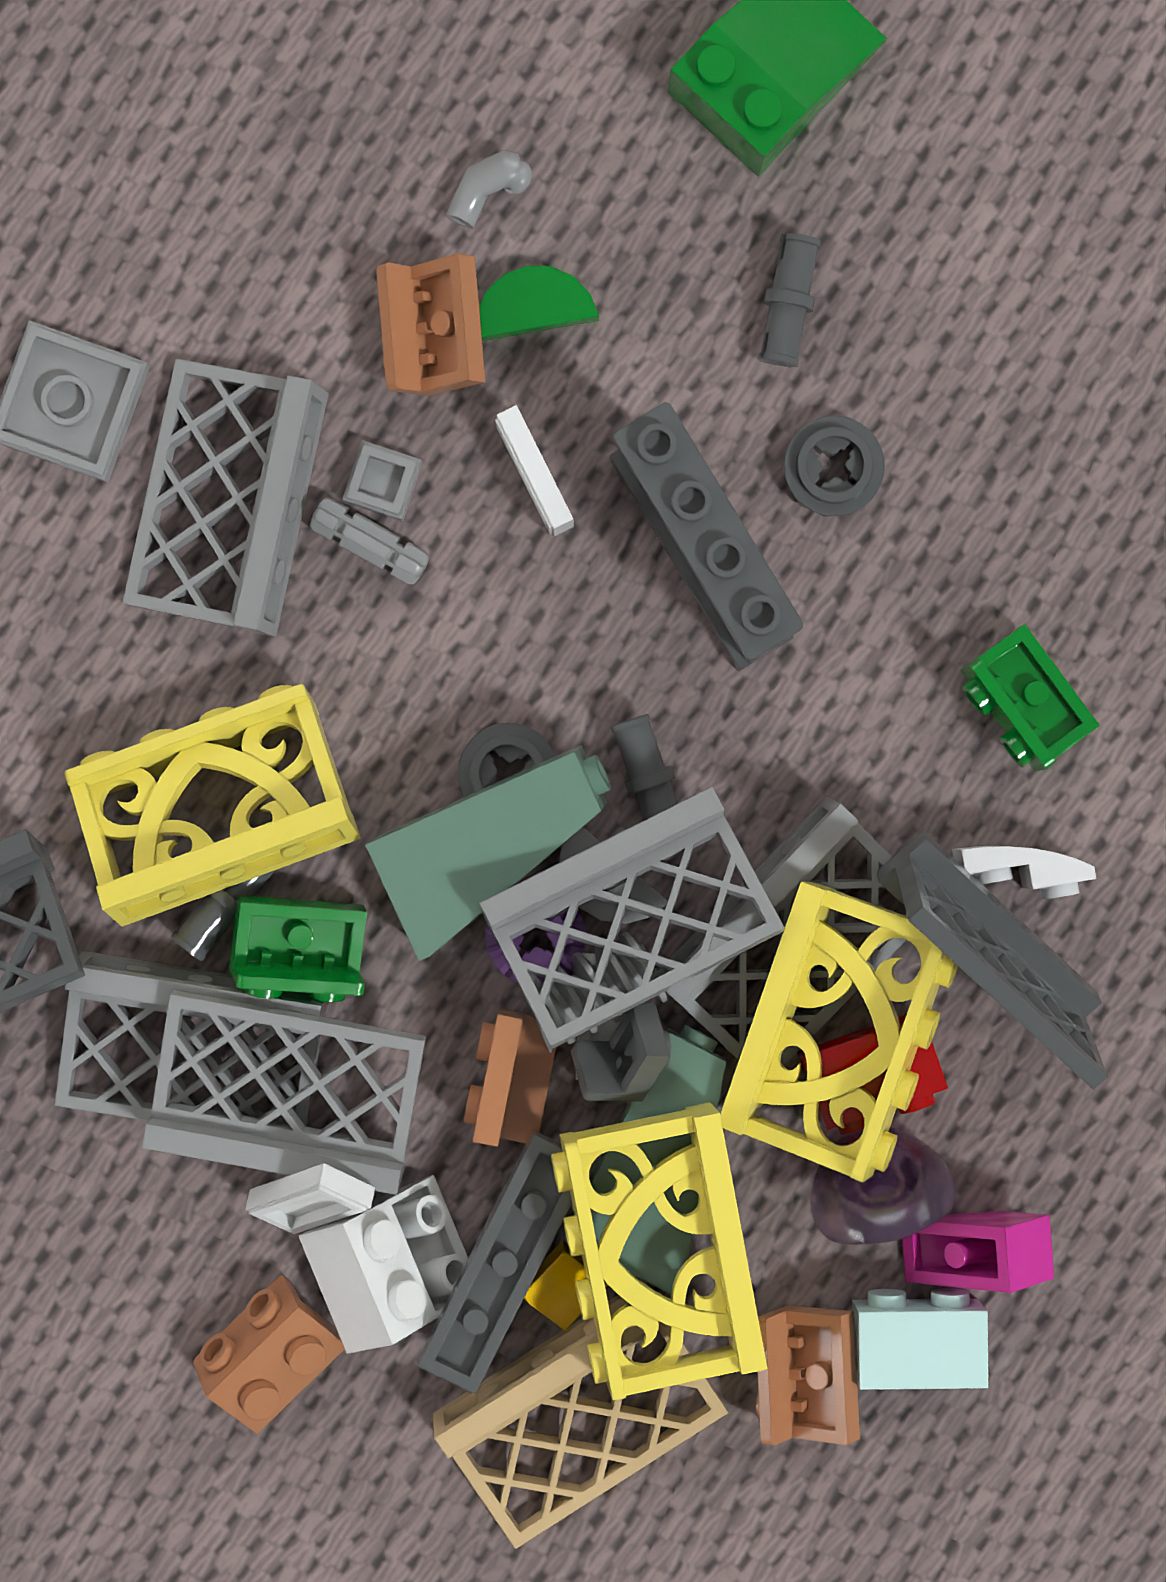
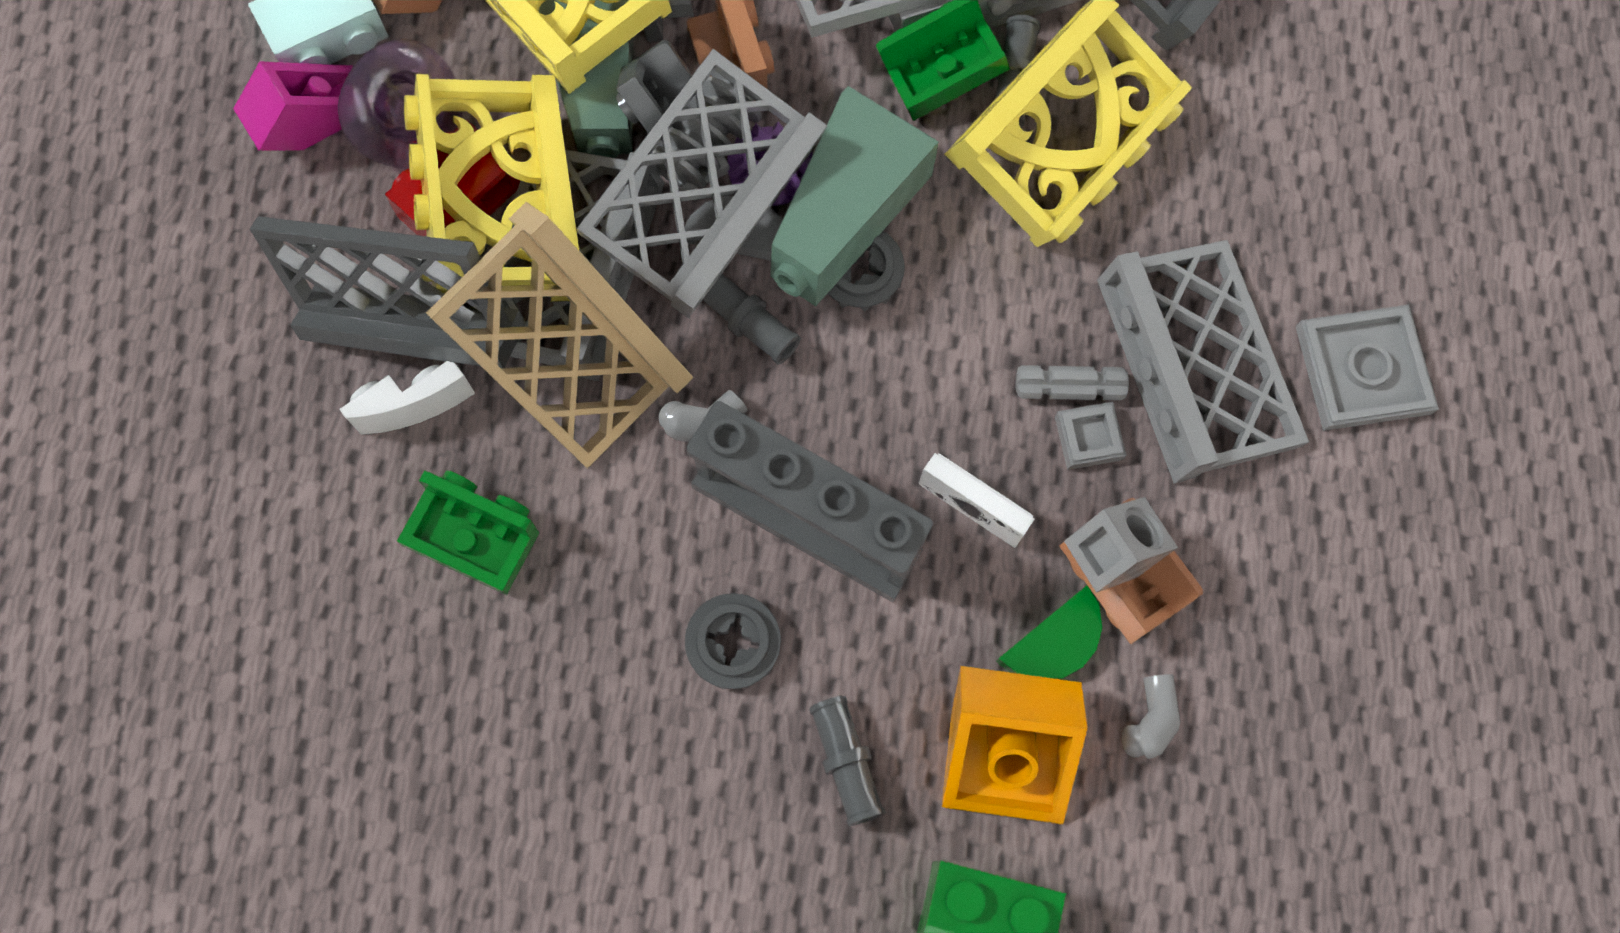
camera: 145 degrees right, 15 degrees down
none -> tan fence [426,202,693,469]
none -> light grey arm [659,390,748,442]
none -> light orange slope [942,666,1088,824]
none -> light grey brick [1064,497,1178,593]

